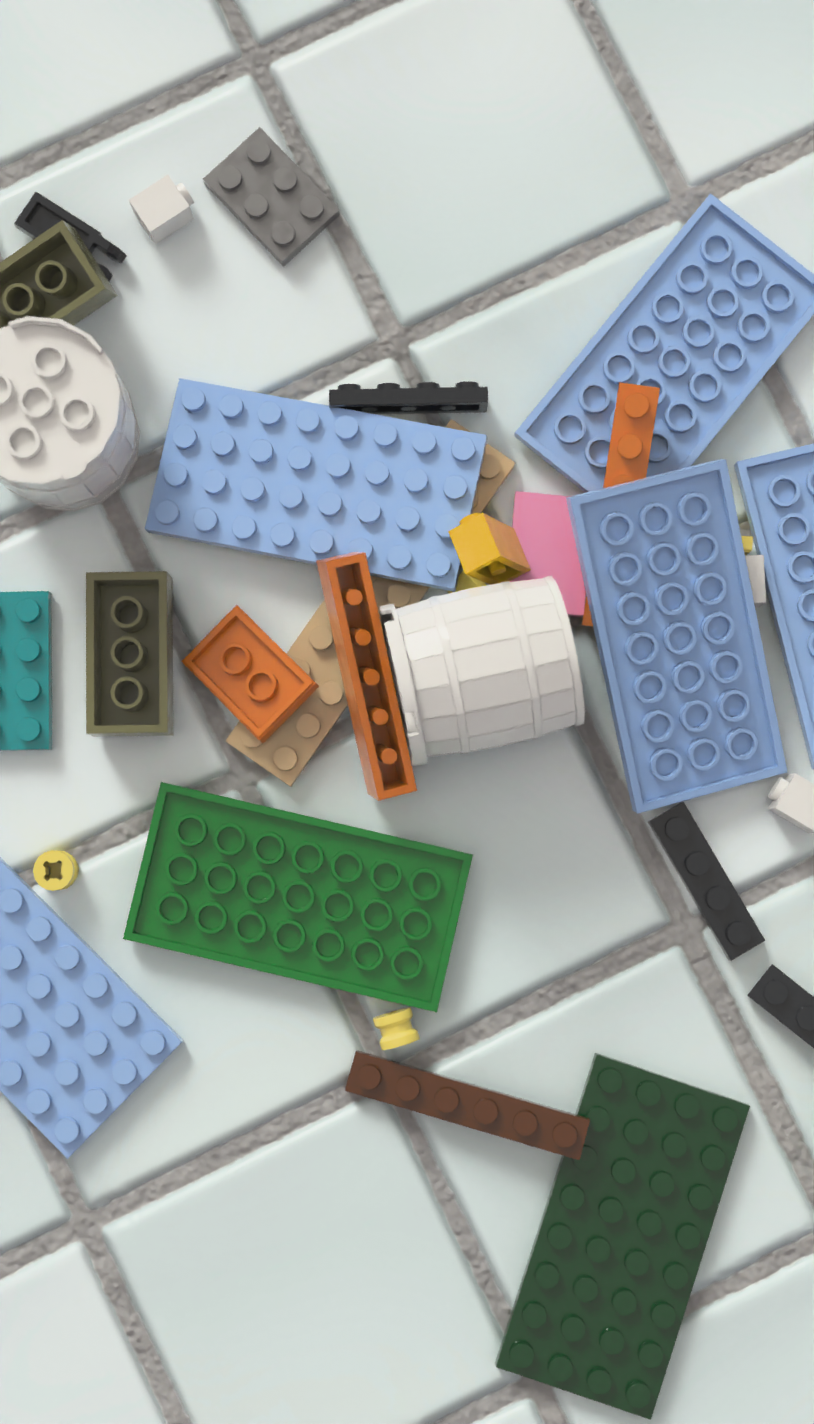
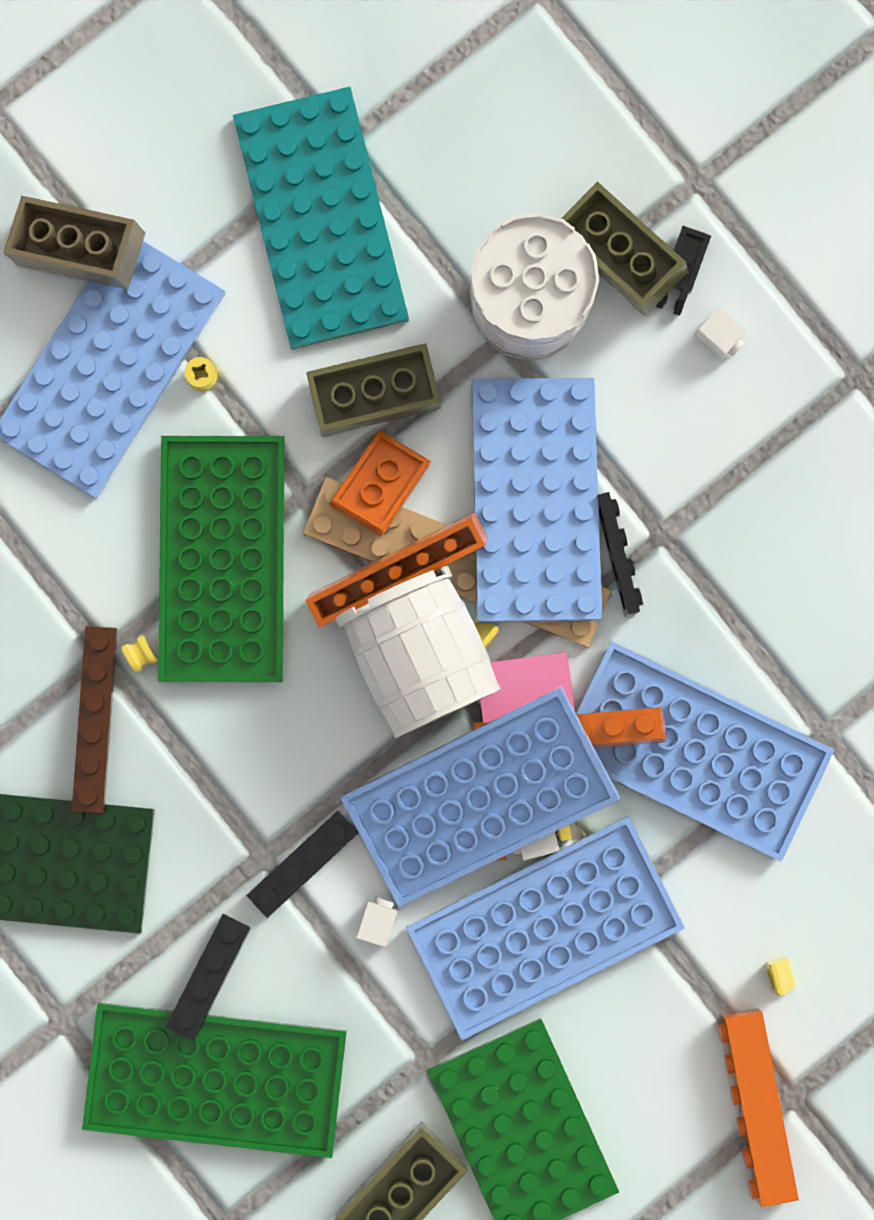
camera: 75 degrees right, 0 degrees up
flat silver plate [203,127,340,267] -> none
yellow brick [448,513,531,585] -> none

